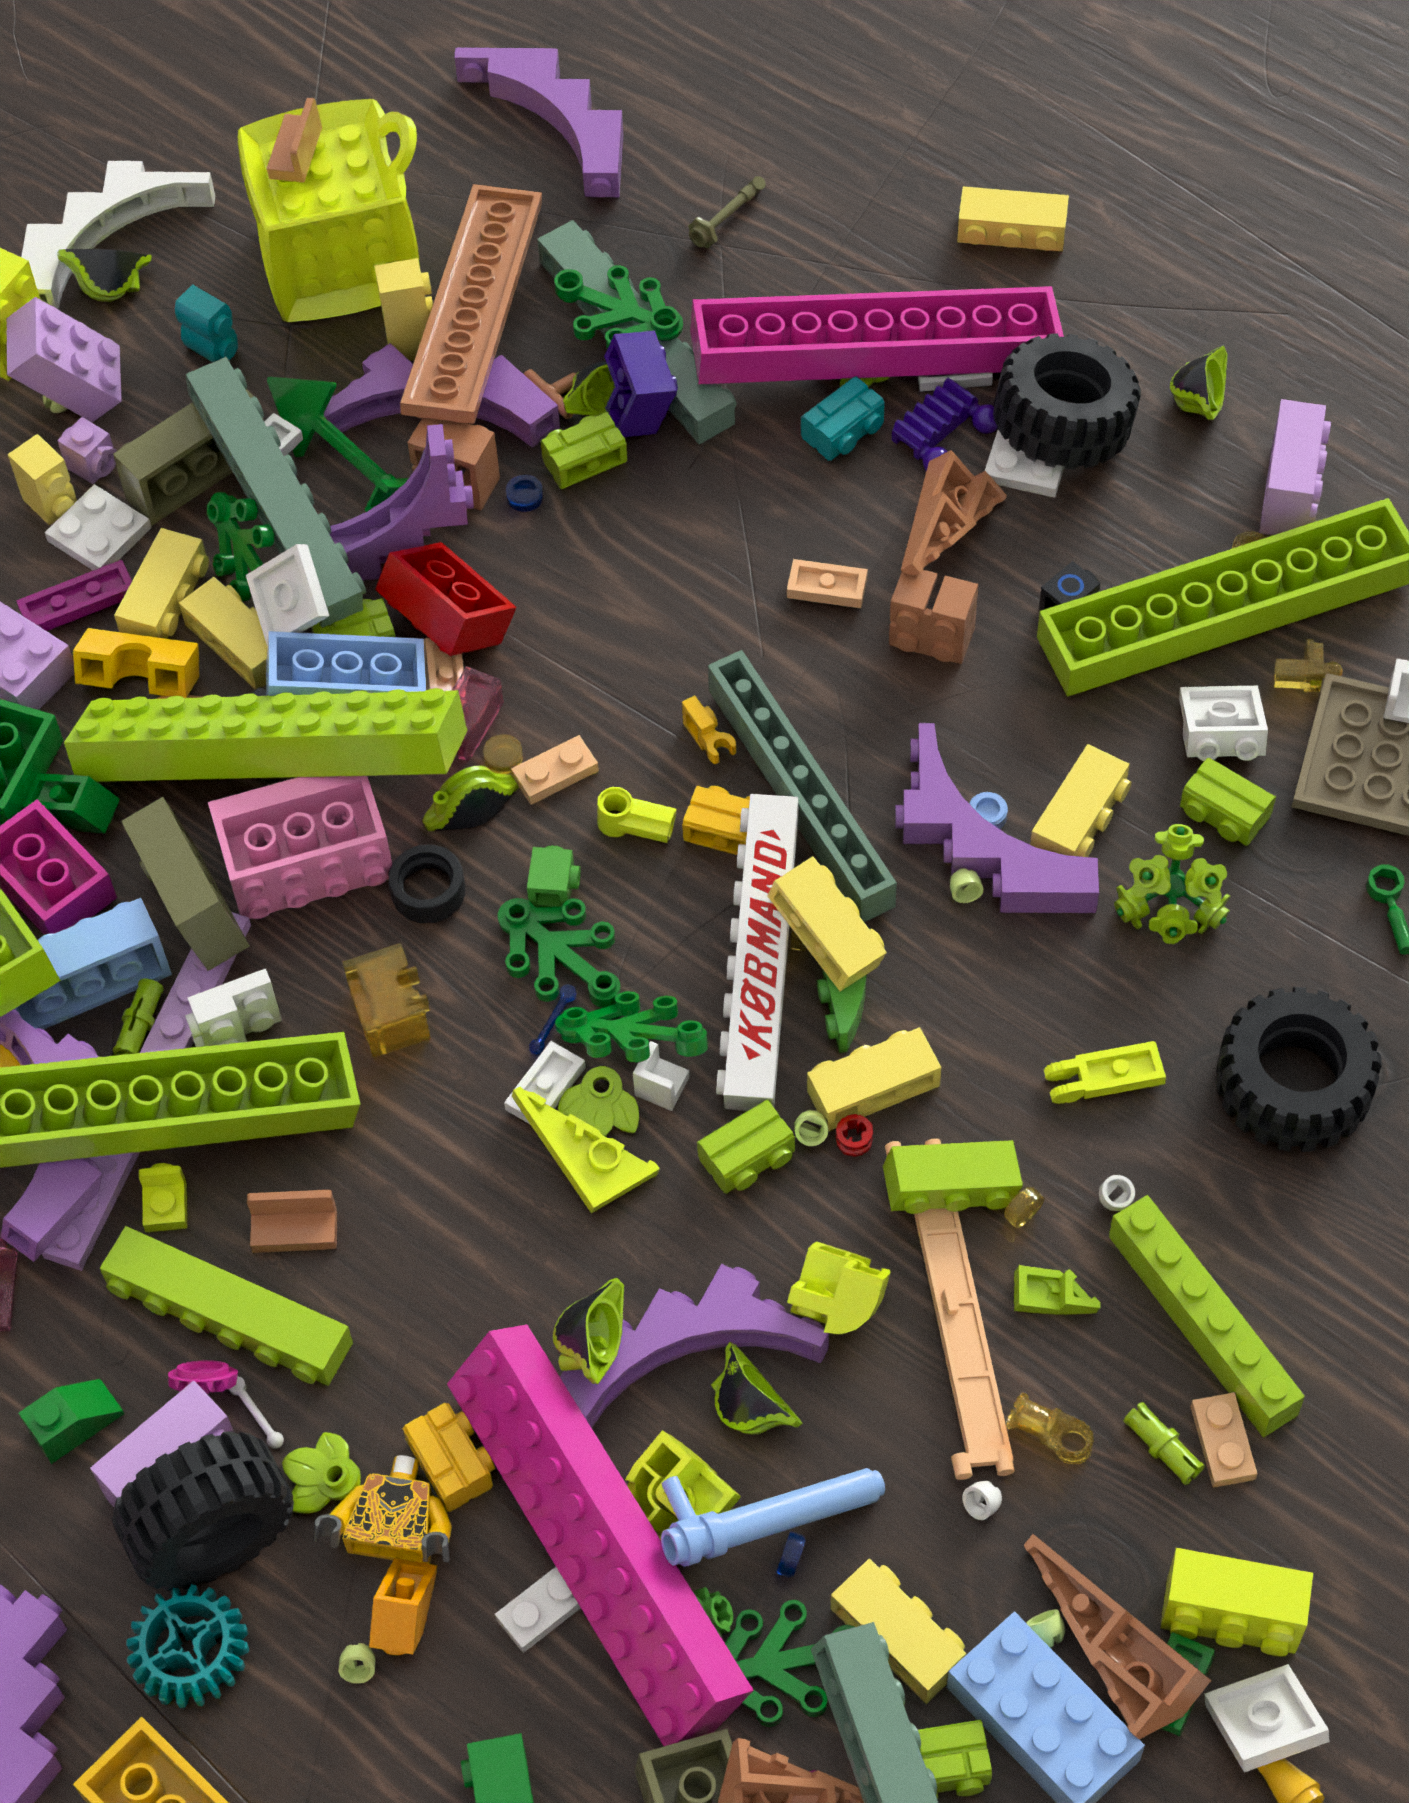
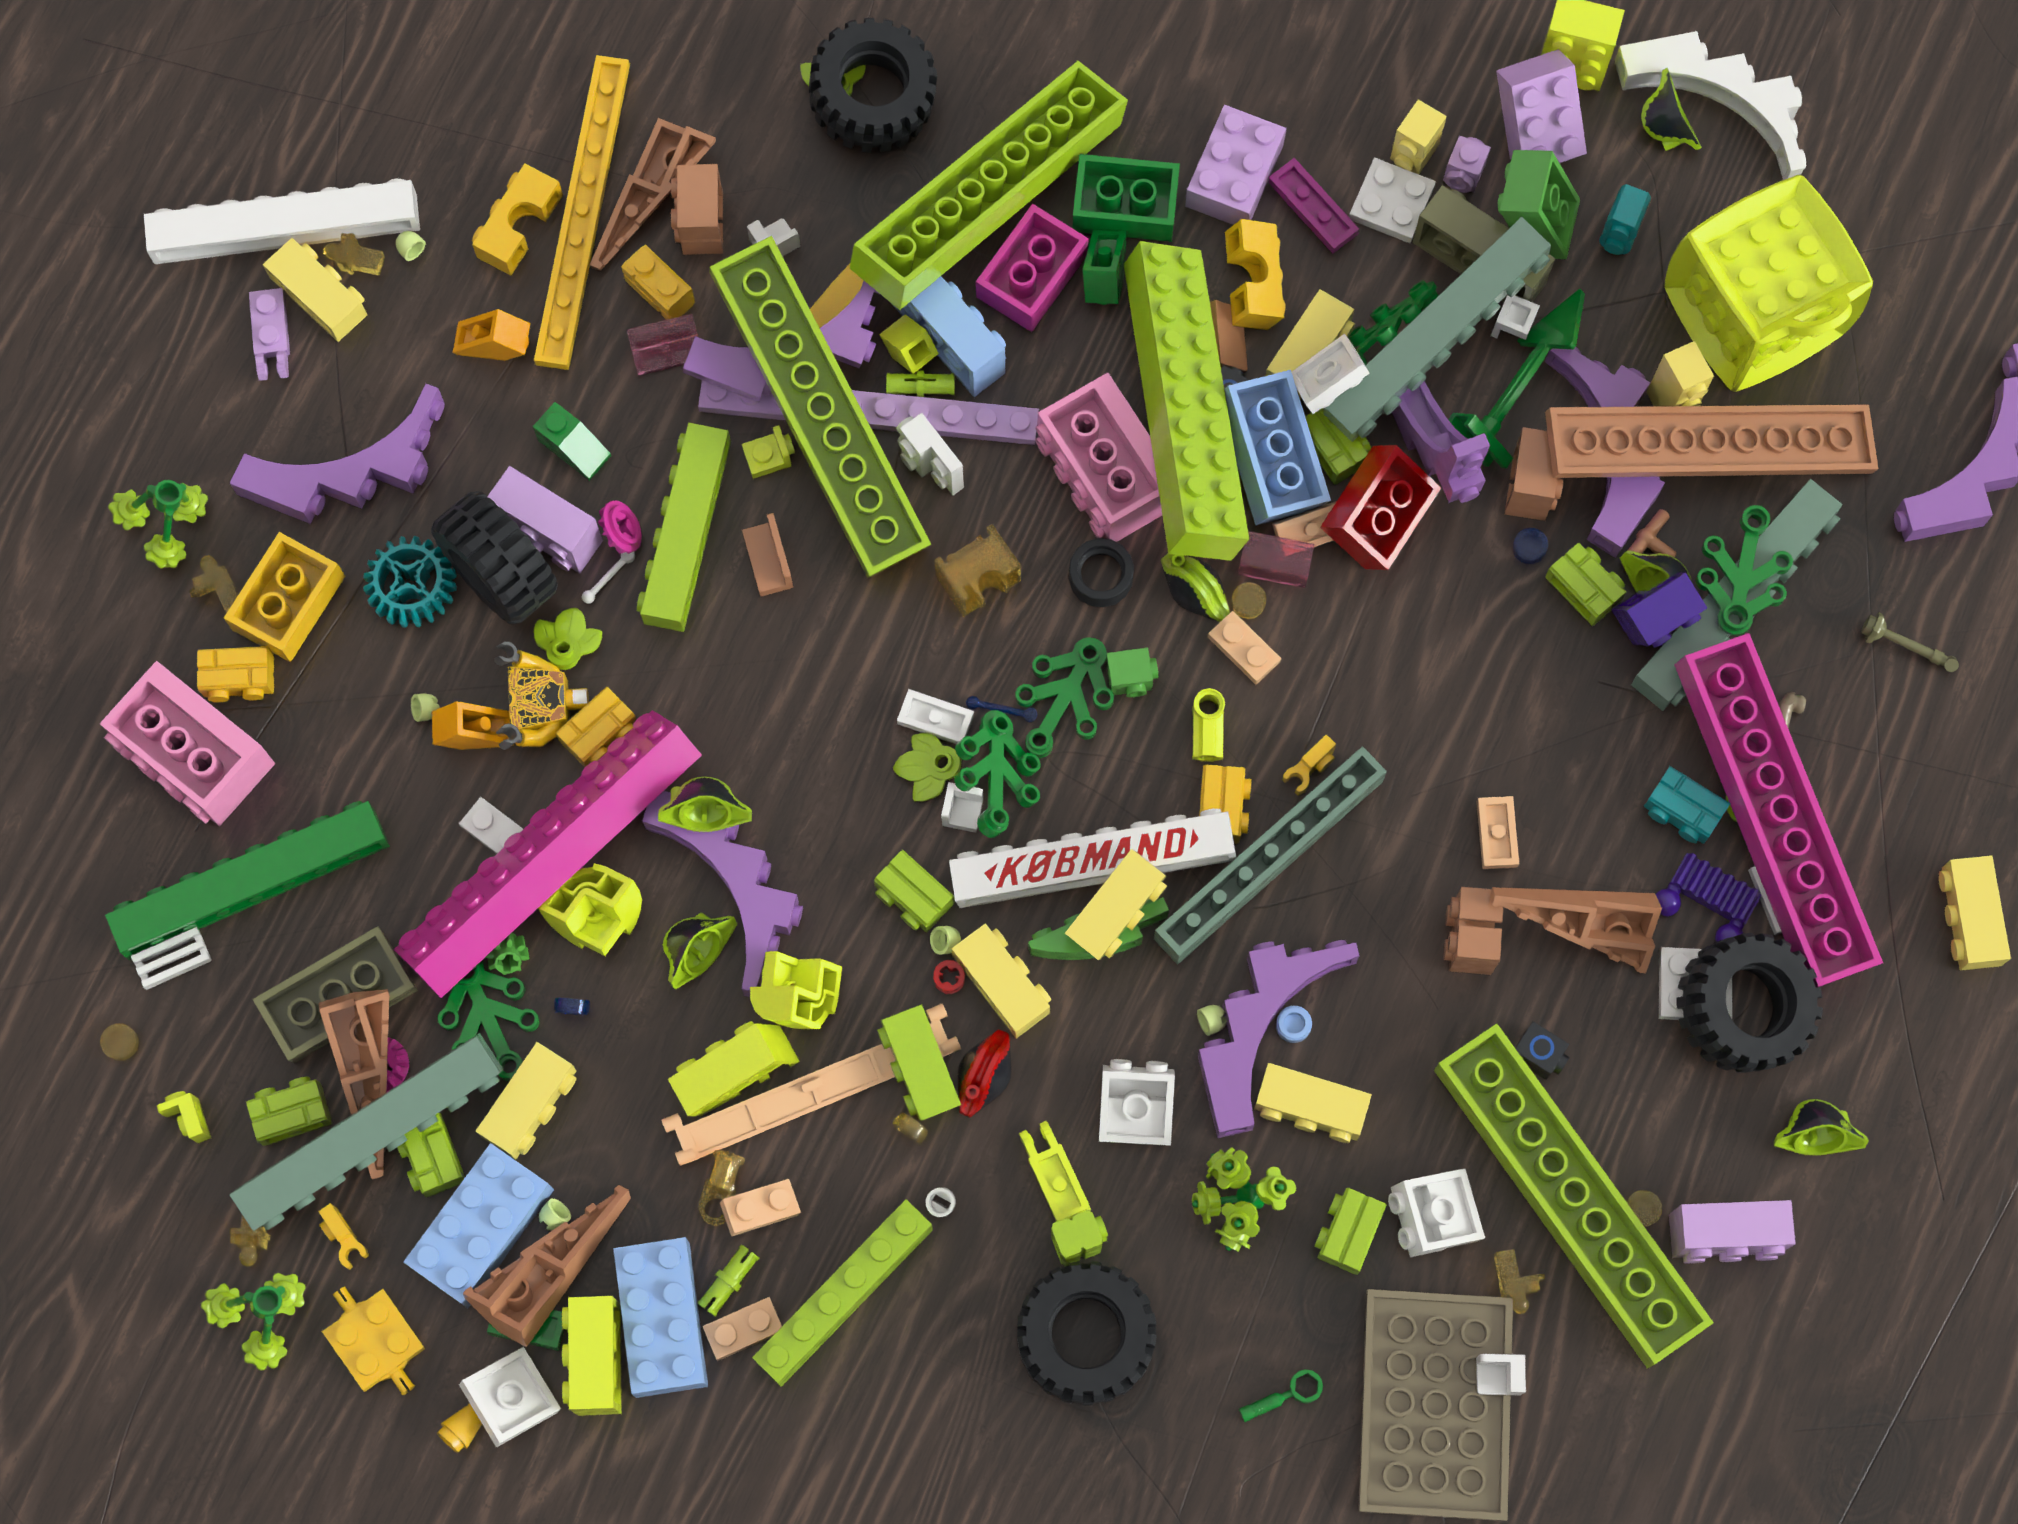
camera: 75 degrees right, 15 degrees up
light yellow brick [114,528,209,639] -> none
olive brick [121,797,250,971] -> none
nougat panel [267,98,322,182] -> none
neon yellow wing [511,1087,660,1214] -> none
light blue cylinder [661,1468,885,1567] -> none
white hinge [962,1481,1002,1520] -> none
lime slope [1014,1265,1100,1314] -> none
none -> light blue brick [613,1237,708,1398]
none -> neon yellow wedge [668,1021,800,1116]
none -> light nougat plate [720,1179,801,1237]
none -> neon yellow brick [879,314,939,374]
none -> red hat [957,1029,1011,1118]
none -> lime brick [1051,1210,1108,1267]
none -> white plate [1099,1059,1175,1145]
none -> bright green brick [1498,150,1580,259]

